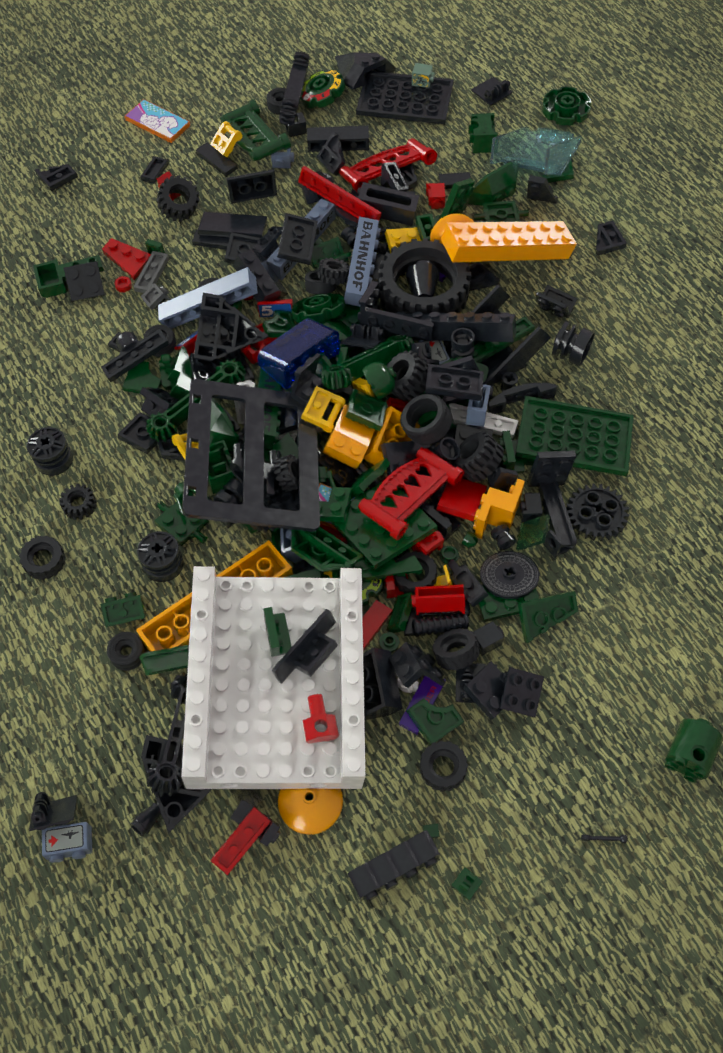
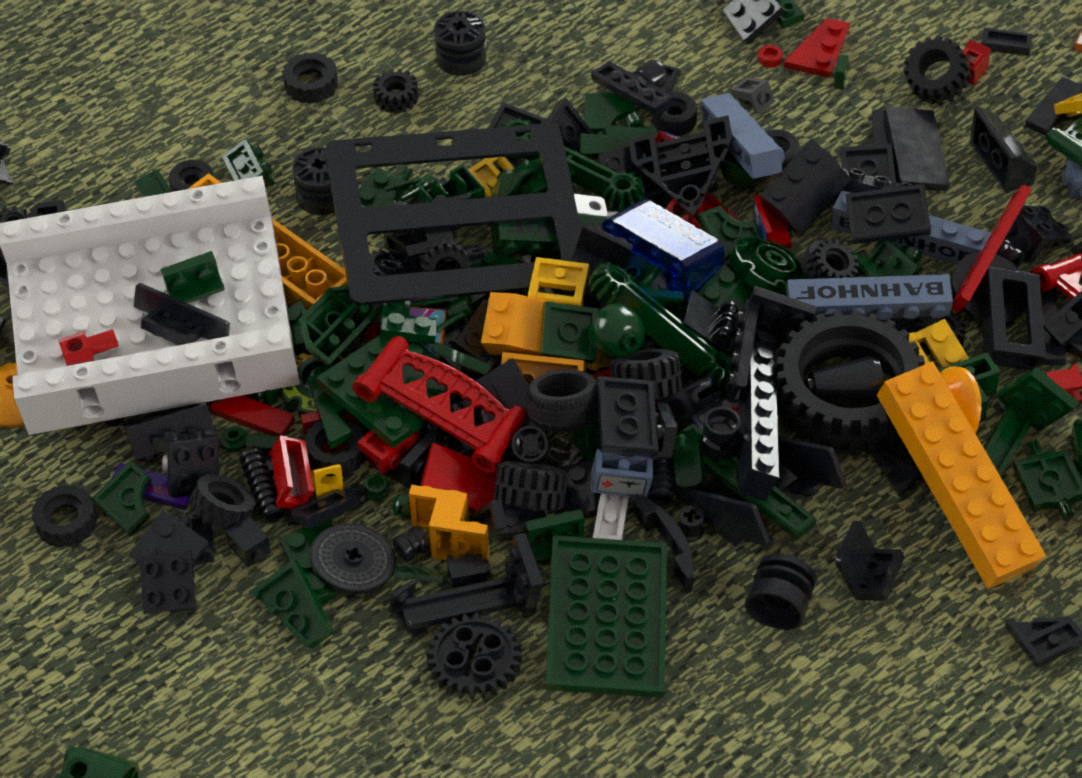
camera: 80 degrees right, 10 degrees down
dark grey plate [134,251,169,294] -> none

